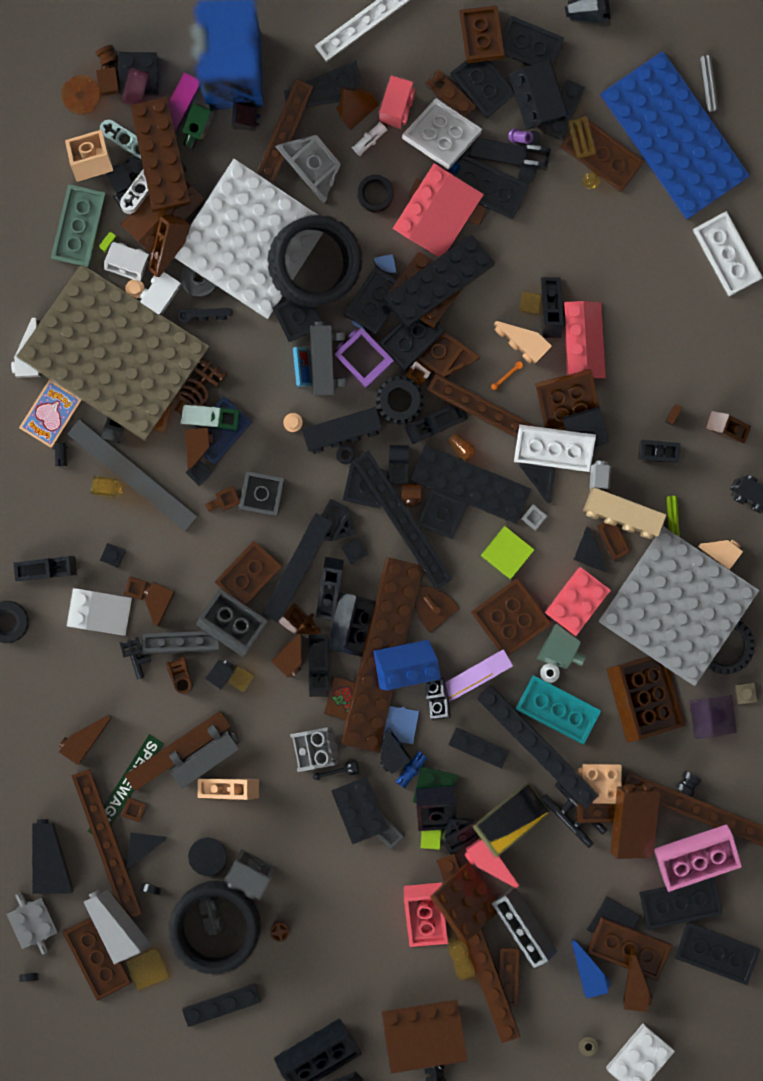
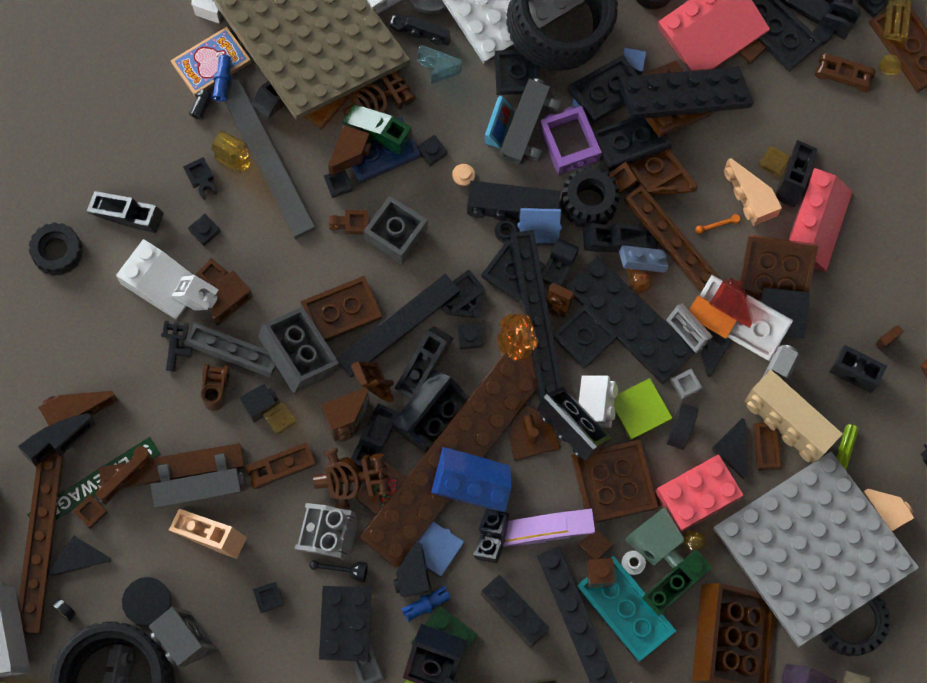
camera: 25 degrees right, 15 degrees down
none -> black slope [18,413,96,467]
none -> reddish brown plate [95,446,151,505]
none -> white brick [171,275,219,311]
none -> black plate [183,157,217,200]
none -> blue pin [212,55,233,102]
none -> reddish brown plate [245,442,316,489]
none -> black plate [253,582,284,613]
none -> reddish brown piece [313,448,391,510]
none -> clear light blue slope [417,45,462,84]
none -> black plate [417,135,448,167]
none -> clear orange plate [497,314,538,360]
none -> medium blue piece [517,208,562,244]
none -> black slope [536,387,611,461]
none -> white brick [579,376,618,428]
none -> reddish brown tile [579,528,613,559]
none -> reddish brown brick [586,558,615,588]
none -> sand blue plate [619,245,669,273]
none -> dark green slope [642,549,713,616]
none -> light grey tile [666,303,713,353]
none -> black tyre [666,402,699,450]
none -> clear yellow plate [683,531,706,550]
none -> orange tile [689,295,738,339]
none -> clear red slope [709,277,754,328]
none -> reddish brown plate [815,53,876,92]

